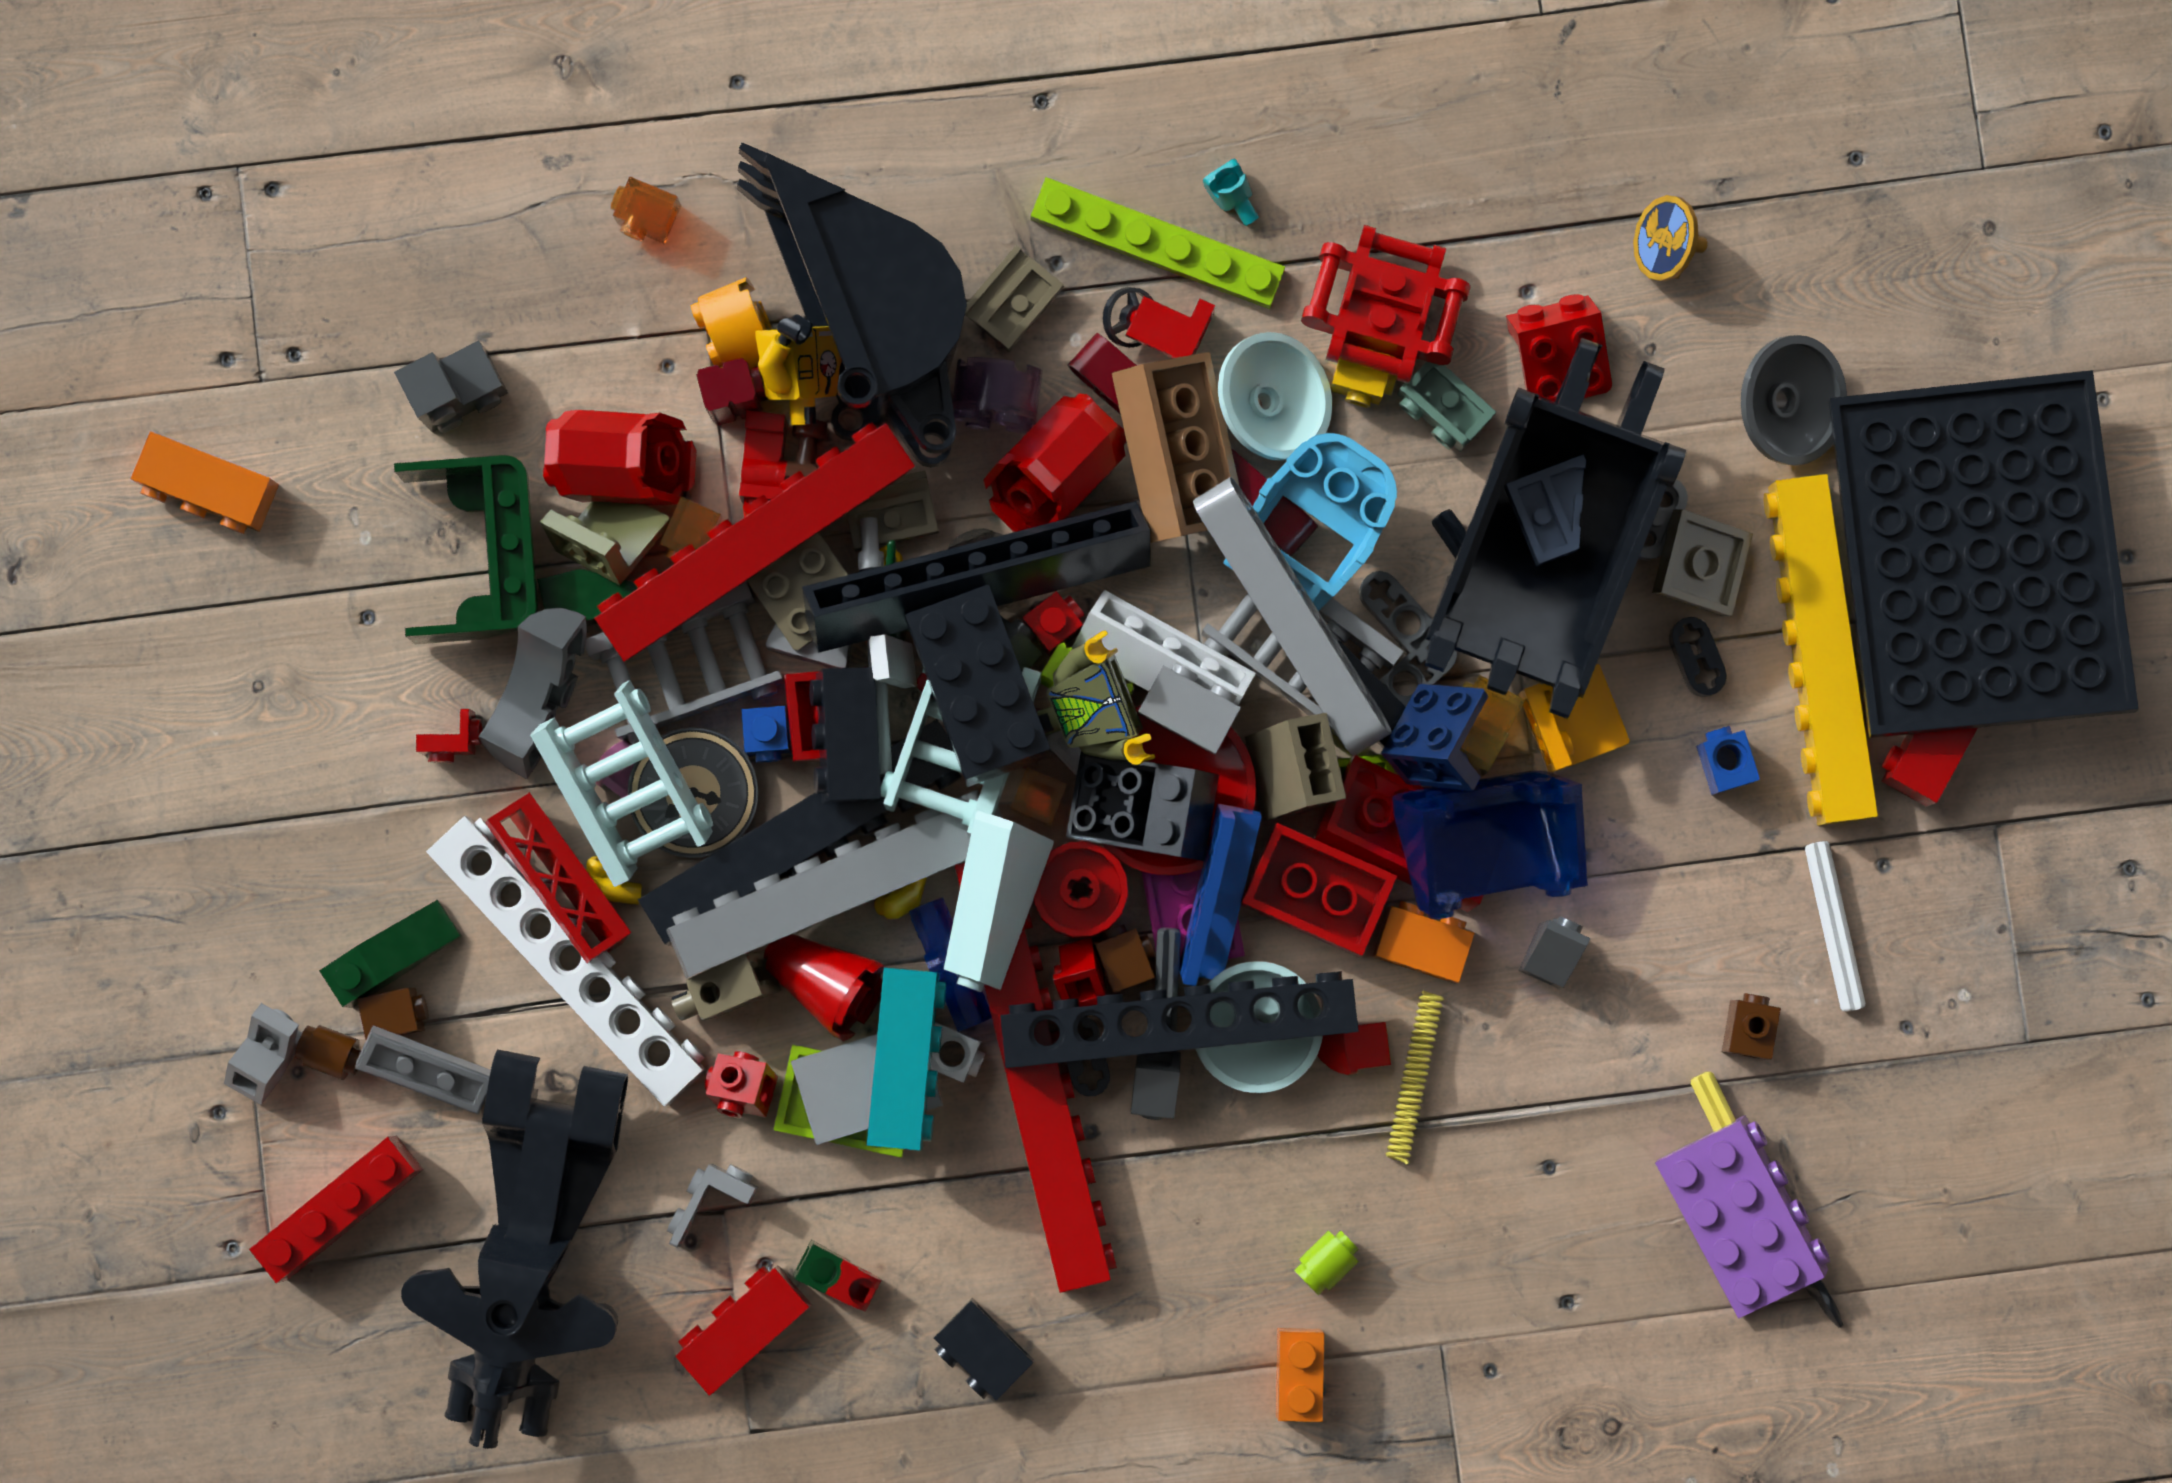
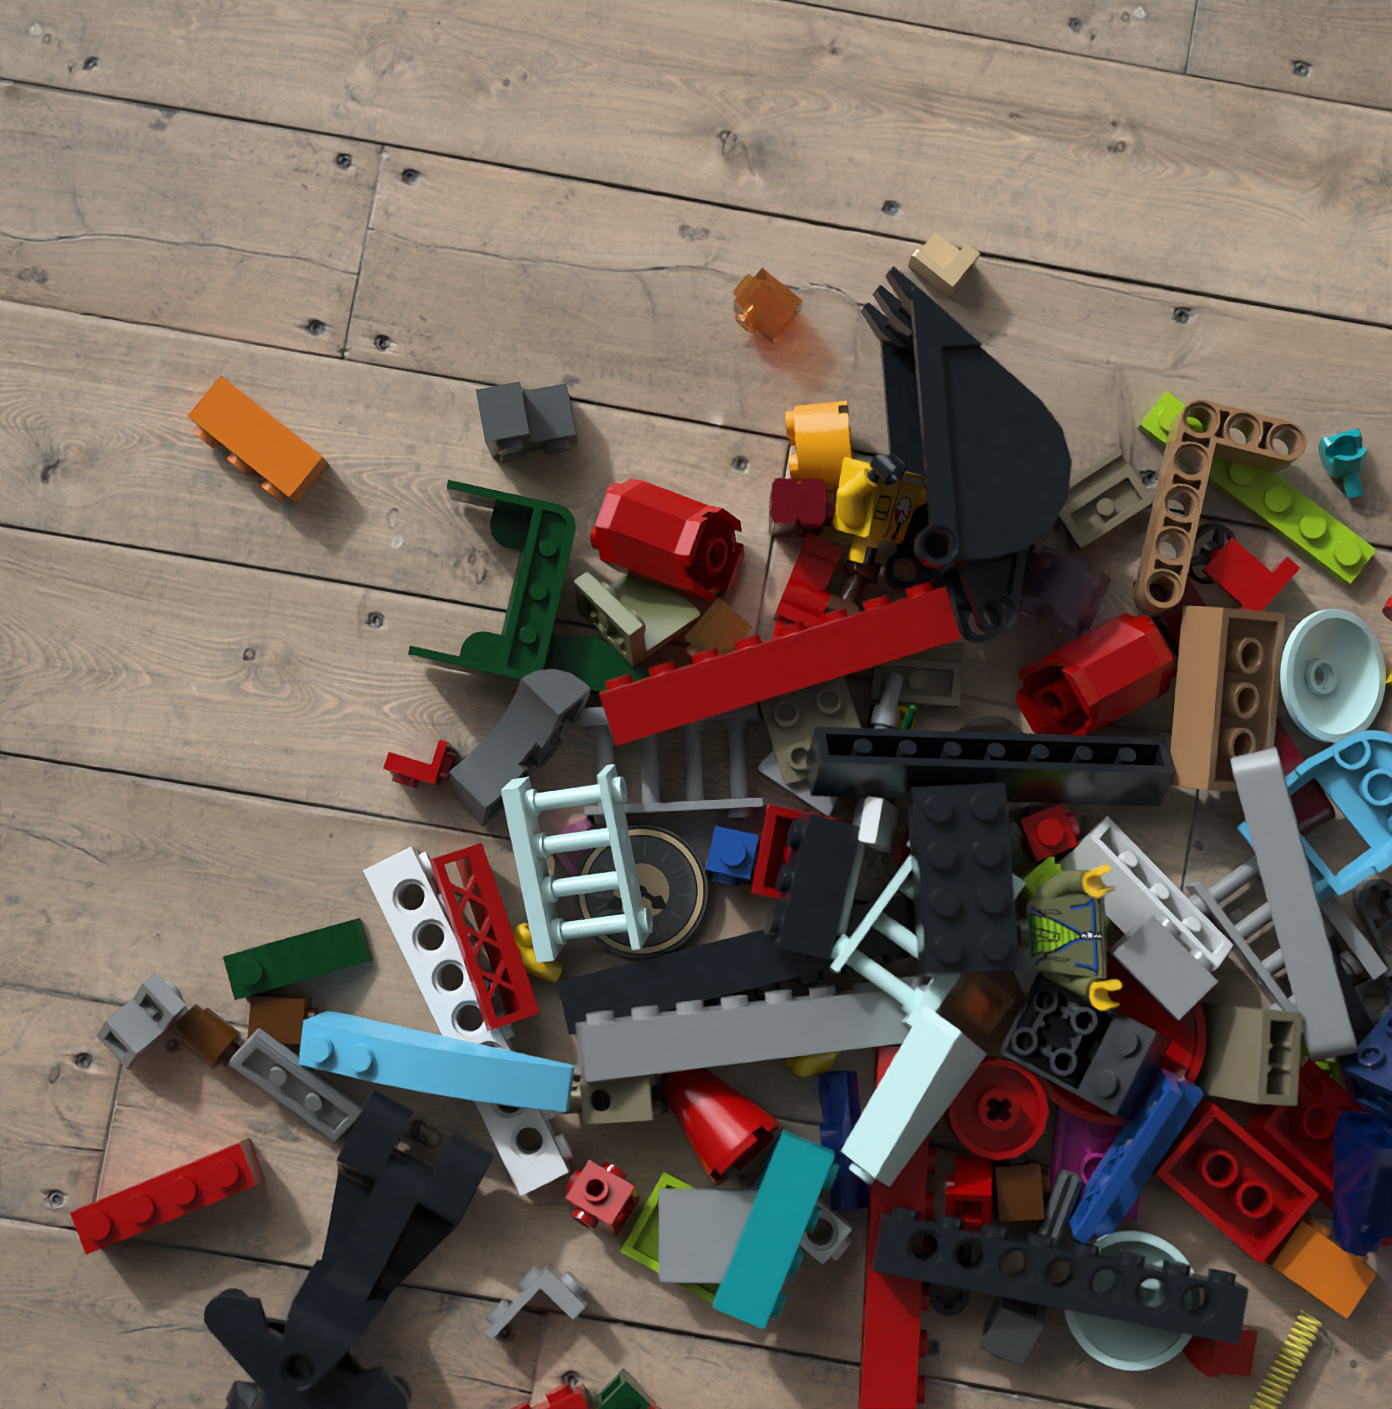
camera: 20 degrees right, 0 degrees up
none -> medium azure slope [298,1010,575,1112]
none -> tan panel [908,233,980,298]
none -> medium nougat beam [1133,400,1307,617]

